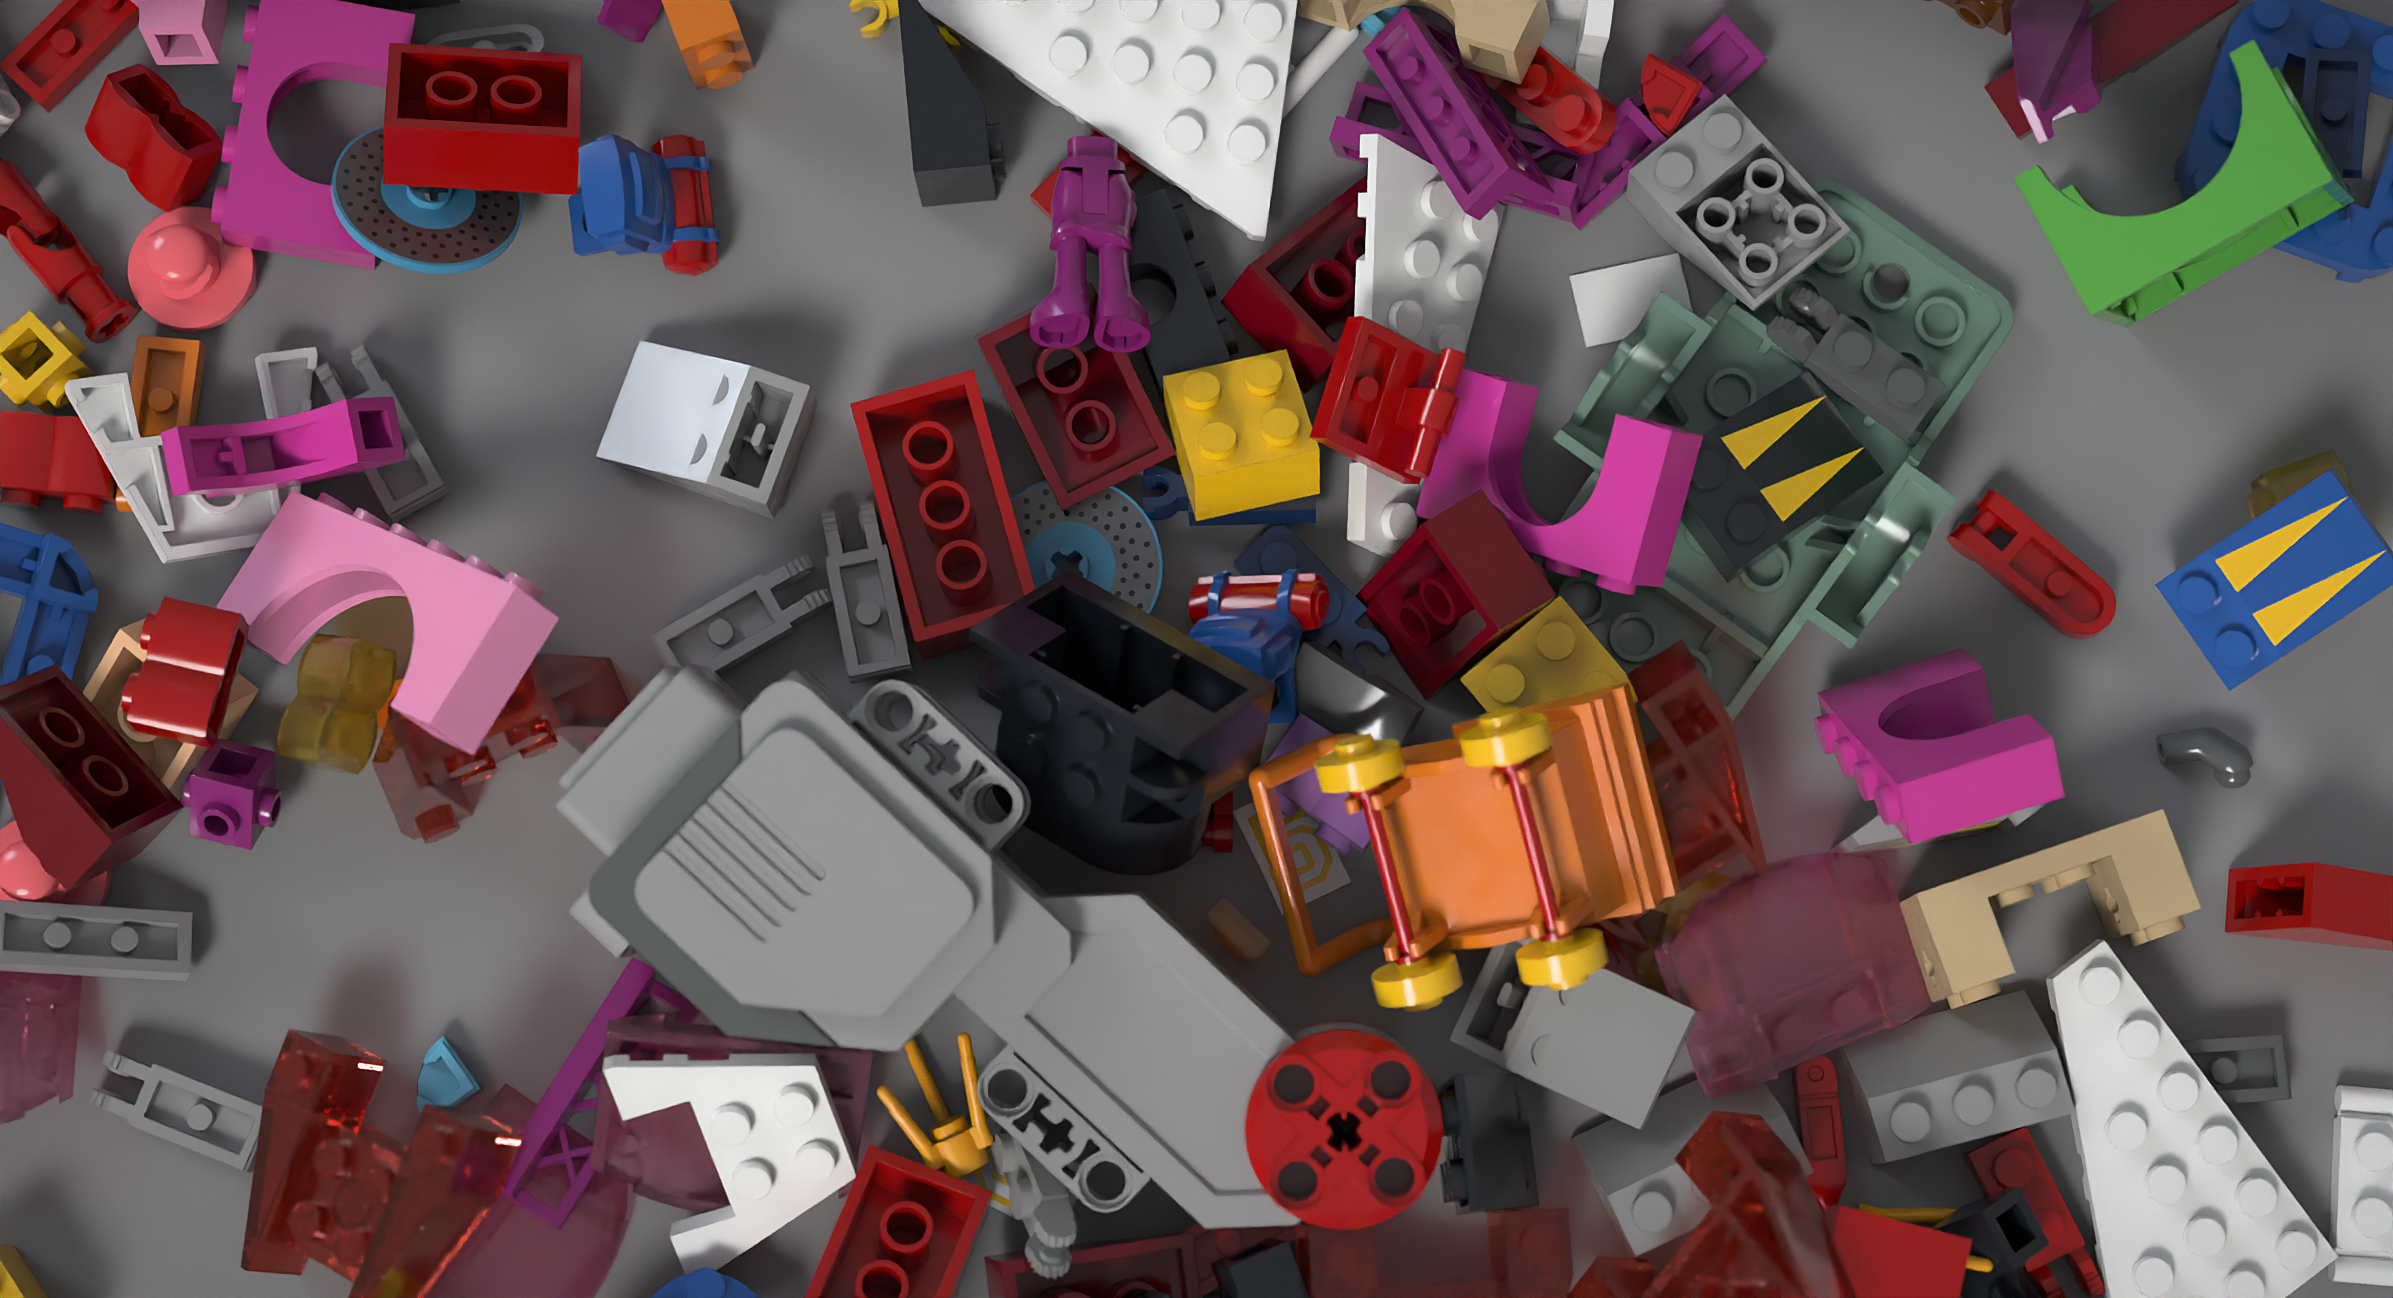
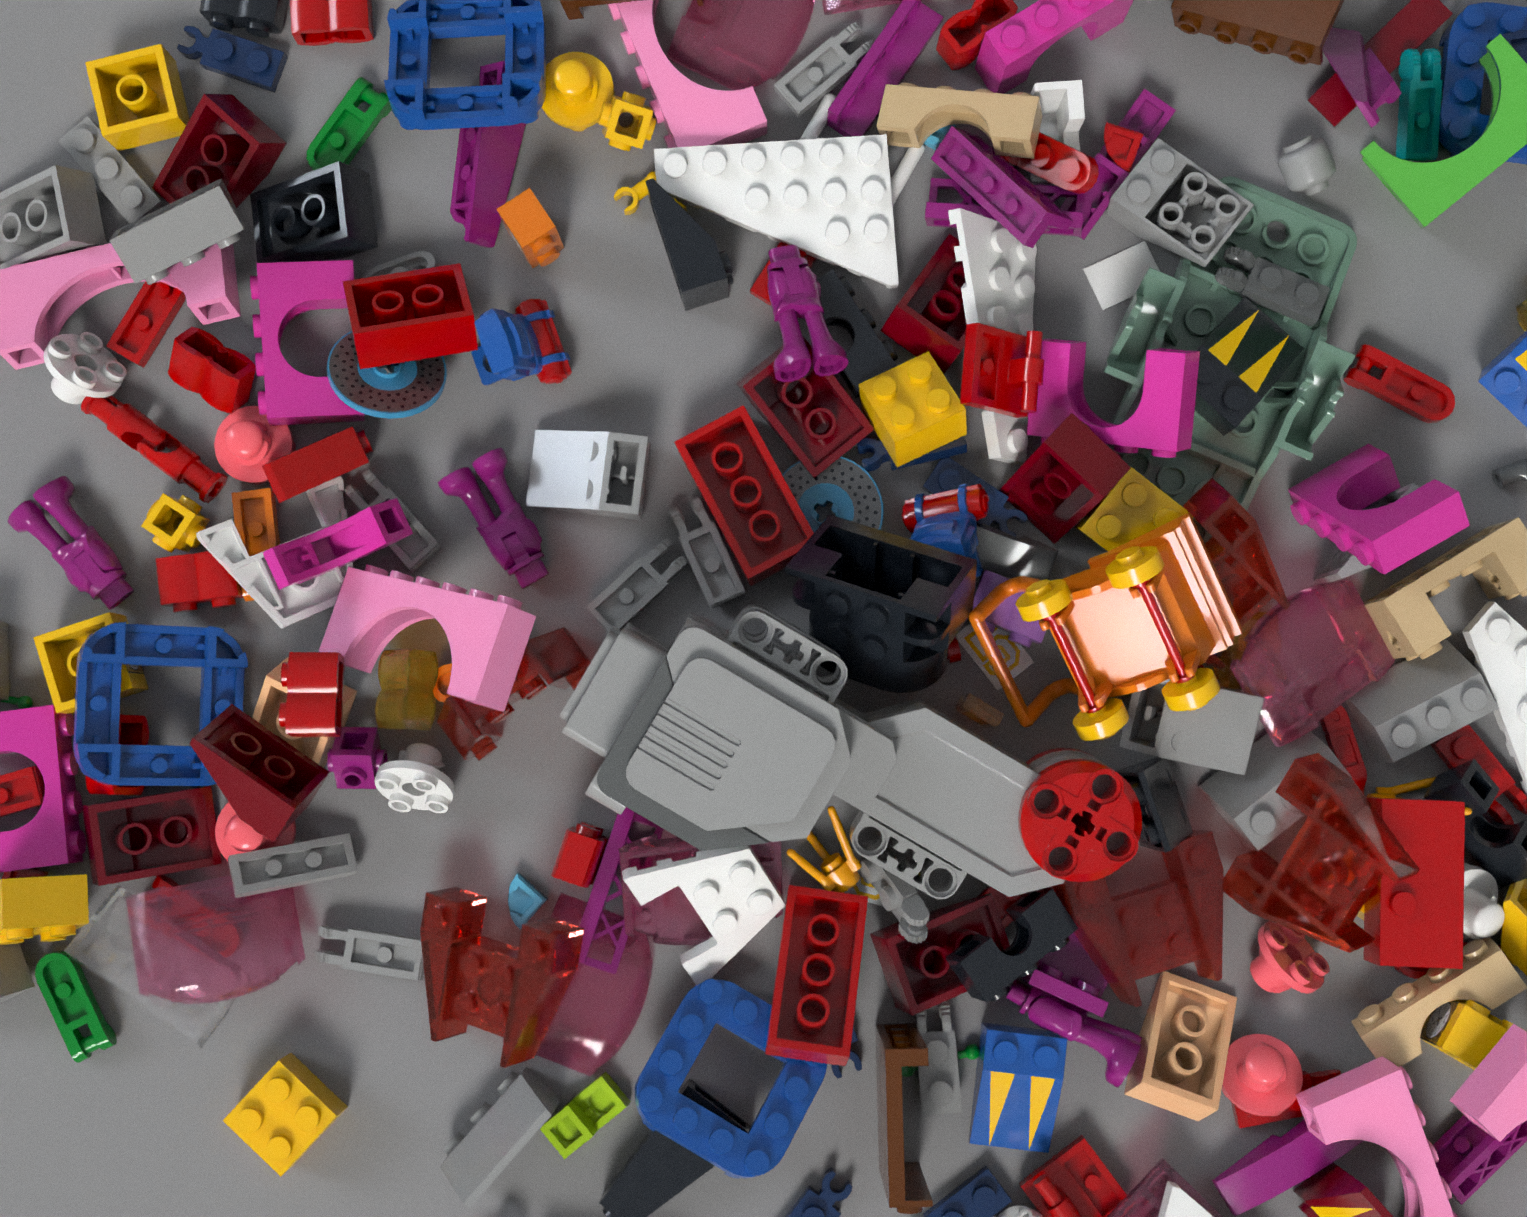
camera: 10 degrees left, 5 degrees up
none -> red slope [262,426,373,503]
none -> white plate [374,743,455,813]
none -> magenta piece [438,447,549,589]
none -> red brick [551,821,608,888]
none -> light grey head [1278,134,1336,196]
none -> teal hinge [1396,48,1443,161]

